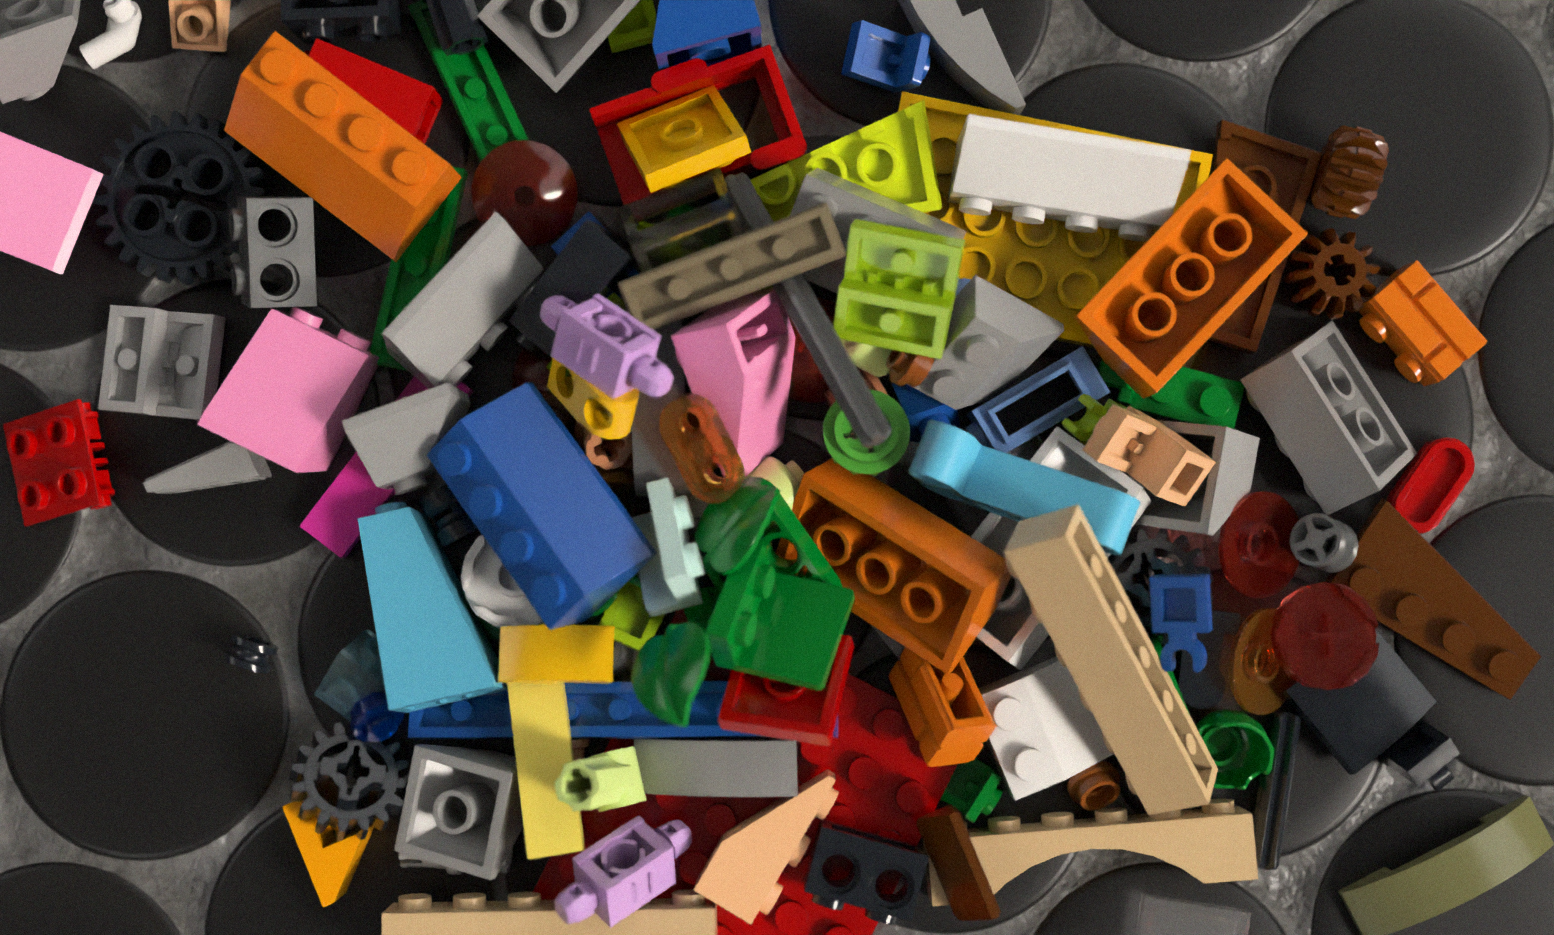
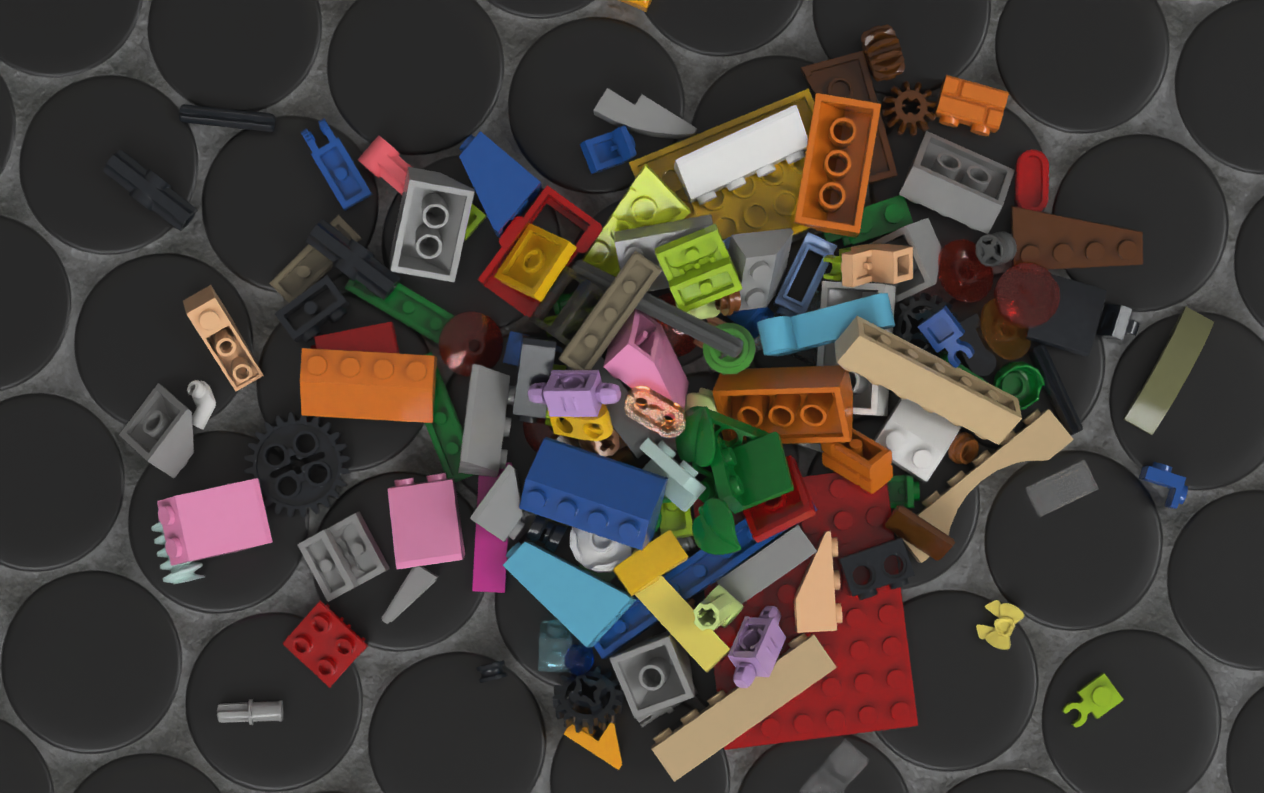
camera: 40 degrees left, 0 degrees up
dark grey brick [229,196,317,308] -> none

